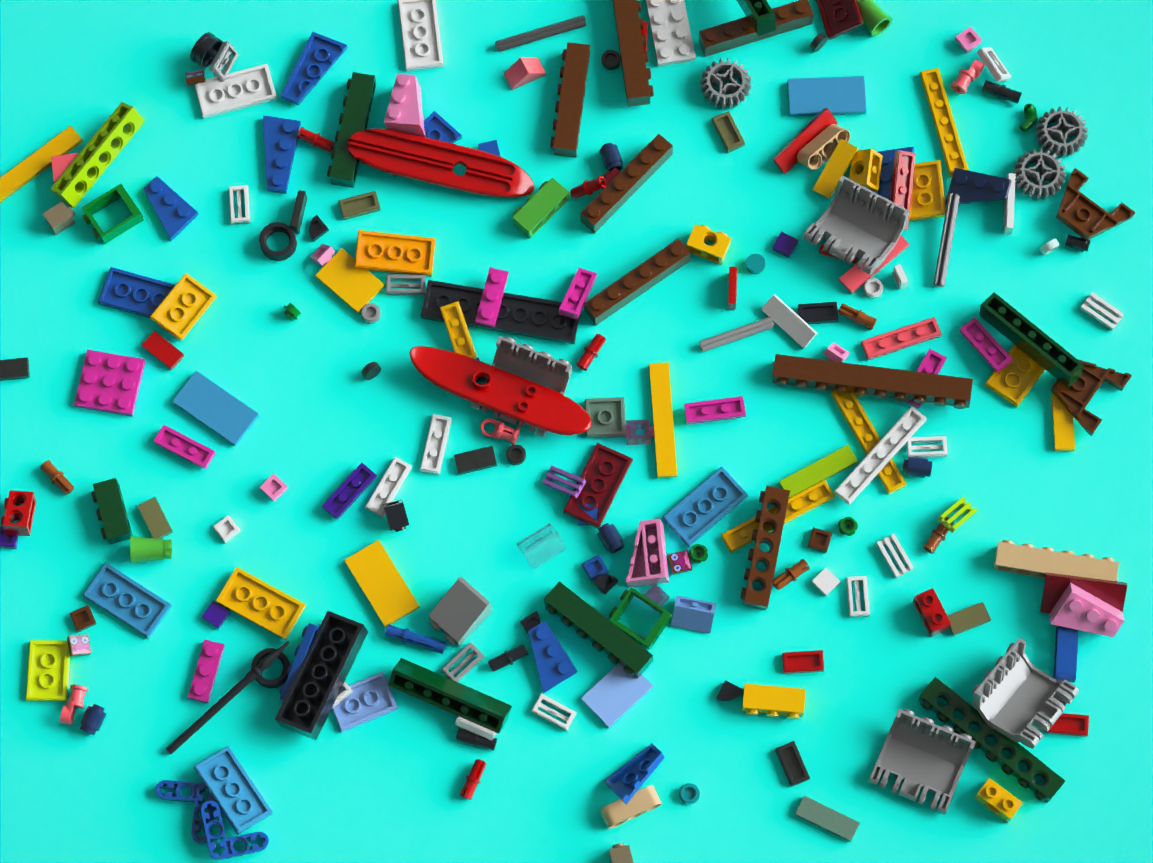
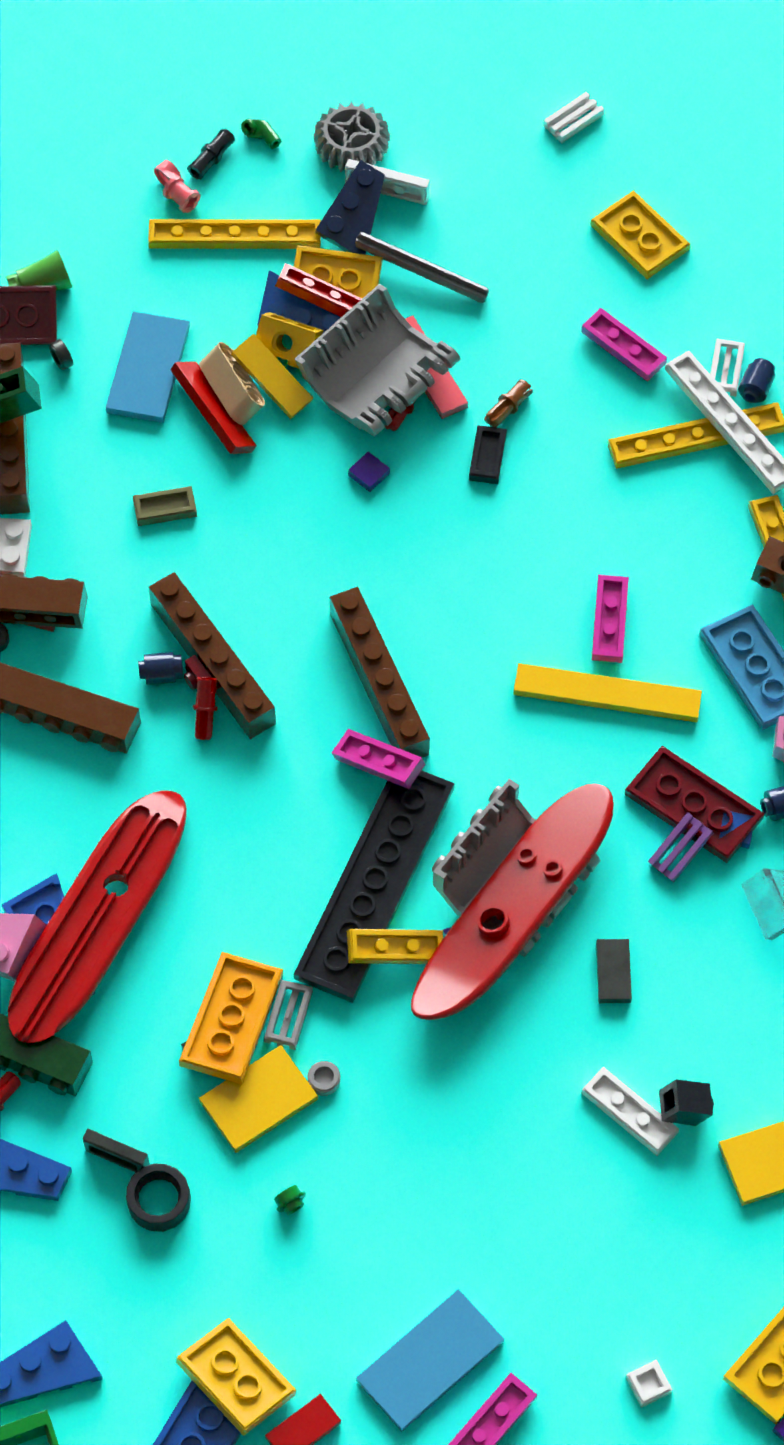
camera: 80 degrees left, 10 degrees down
white tile [228,185,251,225] -> none
bright pink plate [260,473,288,502] -> none
black tile [309,215,329,242] -> none
bright pink plate [310,244,335,266] -> none
dark purple plate [322,462,377,521] -> none
olive tile [338,191,381,220] -> none
pearl dark grey tile [361,362,381,380] -> none
white tile [420,414,452,475] -> none
dark pink plate [475,267,509,328] -> none
blue tile [478,140,501,157] -> none
coral connector [481,418,520,445] -> none
pearl dark grey tile [506,444,526,465] -> none
bright green brick [512,177,569,238] -> none
red axle [576,334,606,371] -> none
sand green tile [585,397,626,438] -> none
brick [626,419,654,445] -> none
yellow brick [686,224,731,265] -> none
light grey axle [699,317,774,352] -> none
light grey gear [700,58,752,109] -> none
red tile [728,267,737,310] -> none
teal tile [746,253,765,274] -> none
white tile [761,294,818,348] -> none
reddish brown brick [772,354,973,409] -> none
lime tile [779,445,858,498] -> none
bright pink plate [823,342,850,362] -> none
coral tile [861,317,942,361] -> none
white tile [863,278,883,299] -> none
tile [892,264,908,290] -> none
bright pink plate [955,26,982,54] -> none
dark pink plate [960,318,1013,373] -> none
white tile [976,47,1011,82] -> none
dark green brick [979,292,1084,388] -> none
light grey gear [1035,106,1088,158] -> none
light aqua tile [1039,239,1060,255] -> none
reddish brown wing [1051,359,1132,436] -> none
yellow tile [1051,393,1075,451] -> none
reddish brown wing [1056,168,1136,241] -> none
black pin [1065,234,1091,253] -> none

